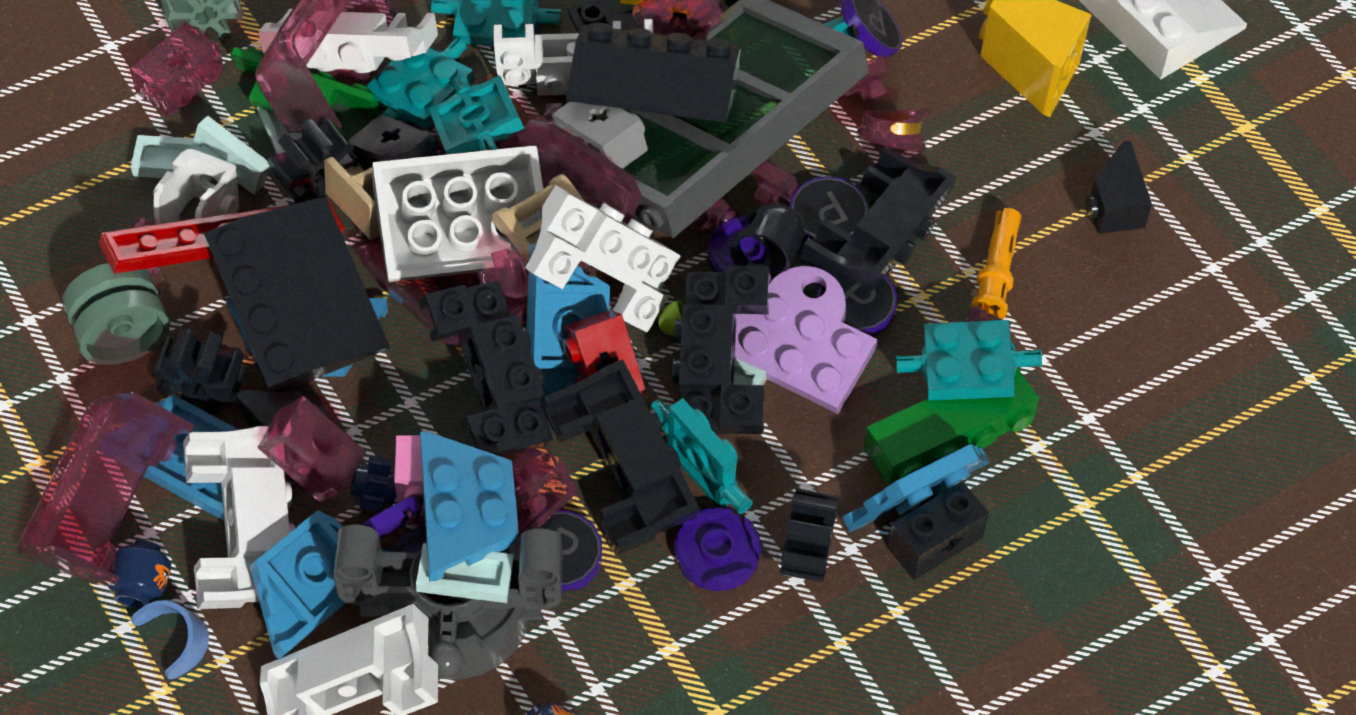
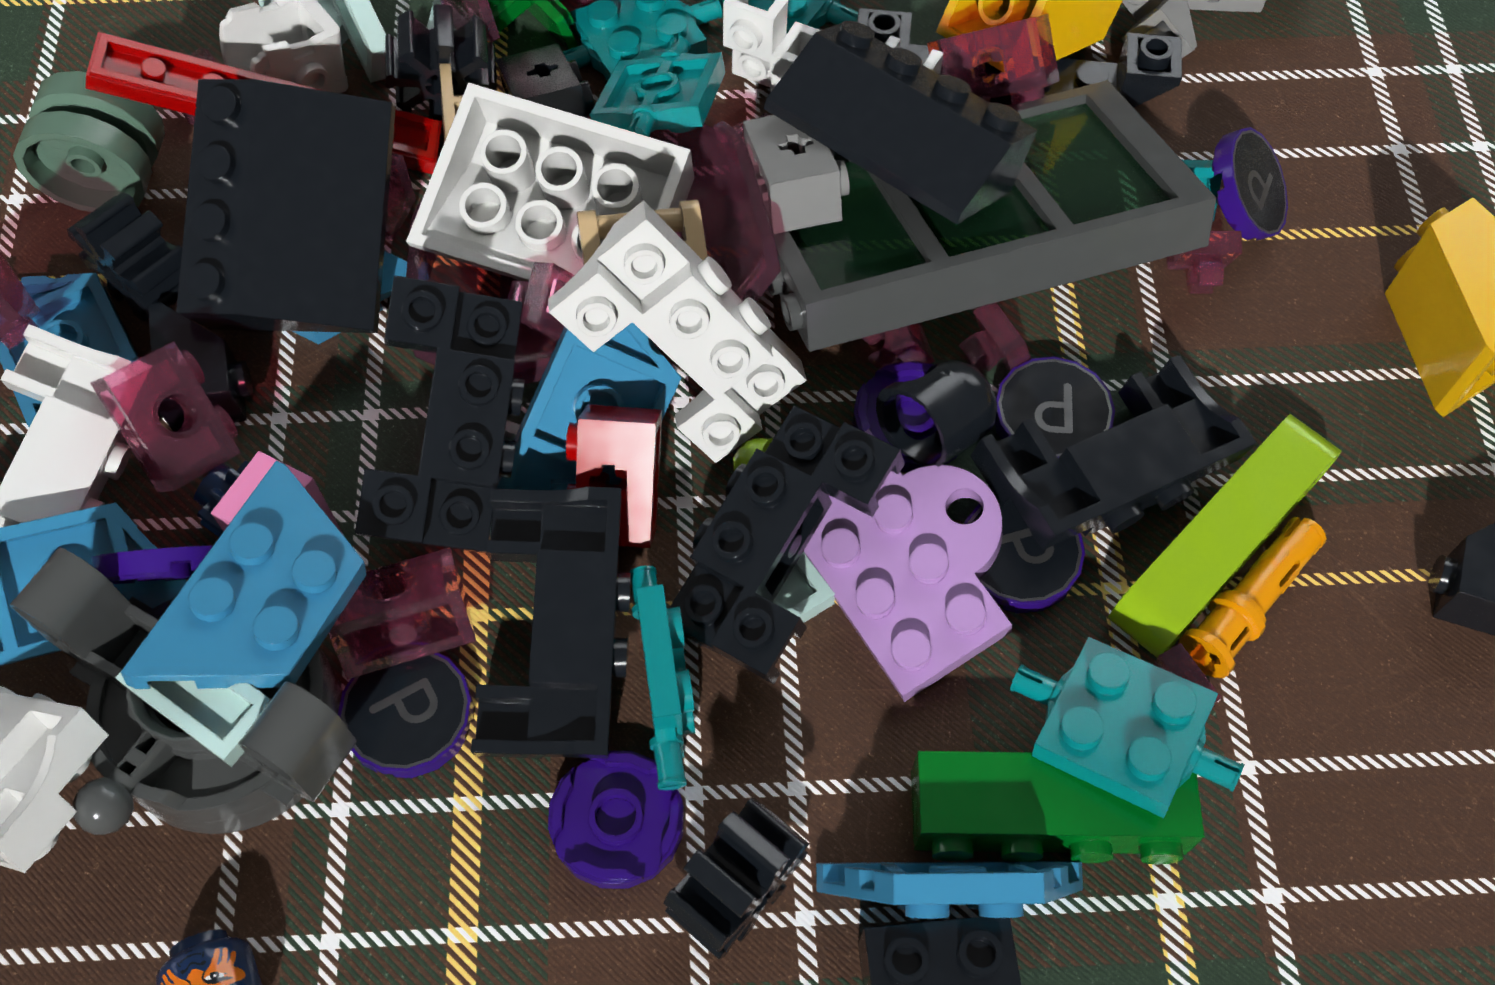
camera: 30 degrees right, 5 degrees up
clear pink piece [856,108,932,153] -> none
none -> lime beam [1108,414,1342,660]

